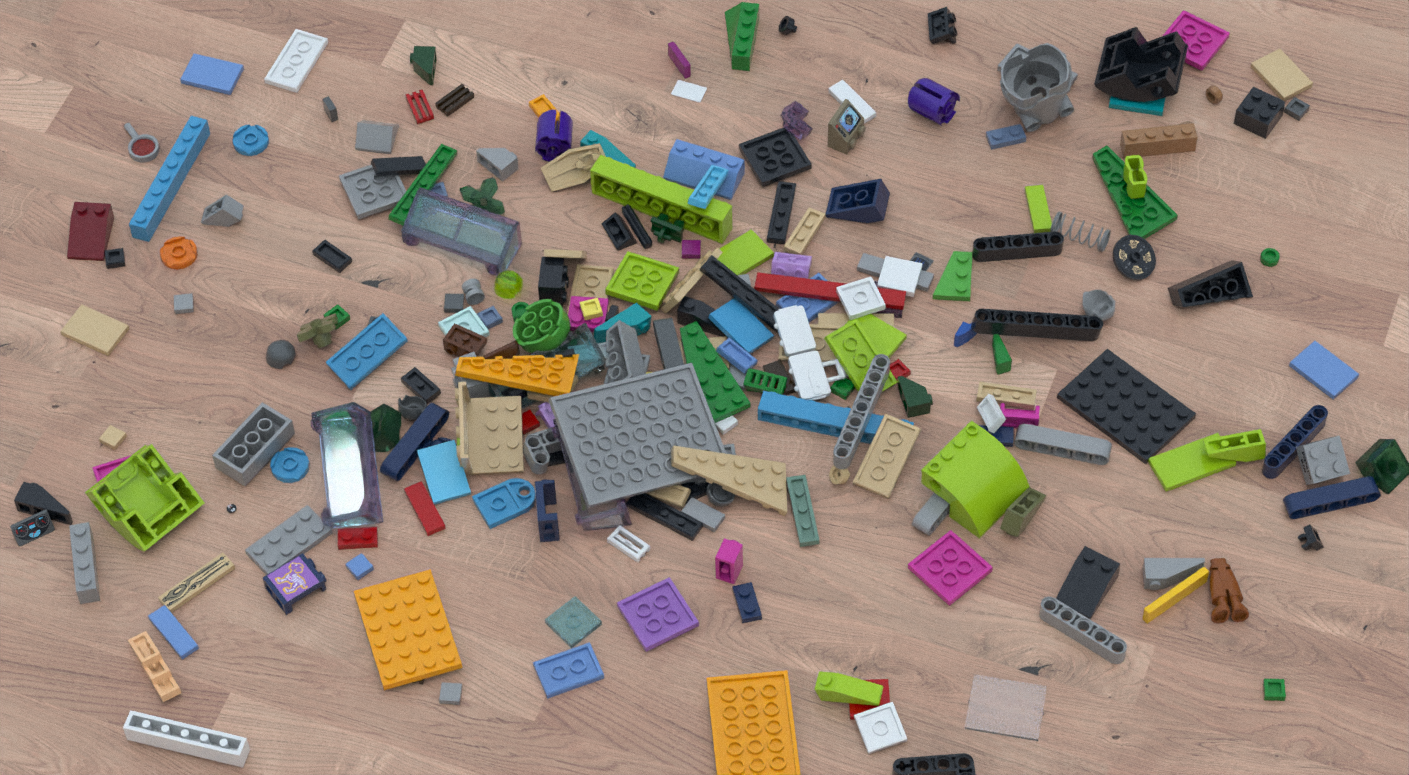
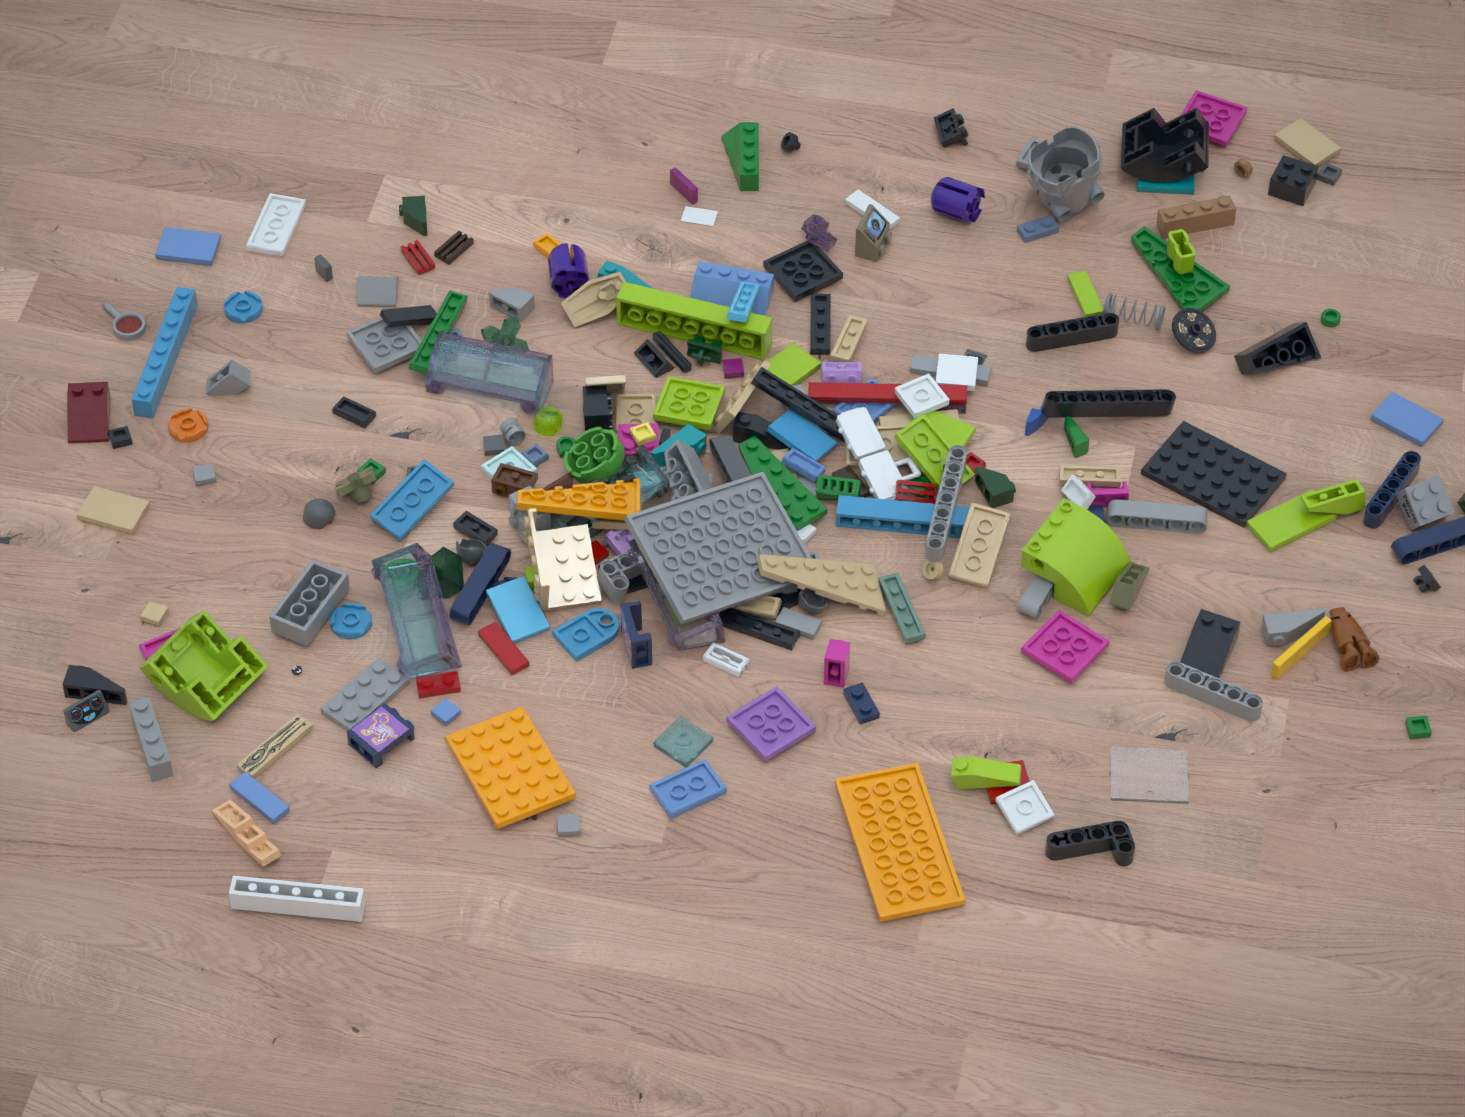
camera: 10 degrees left, 5 degrees down
dark blue slope [825,179,890,223] -> none
bright green wing [932,251,972,301] -> none
light grey hair [1082,289,1116,321] -> none
none -> red tile [895,480,936,504]

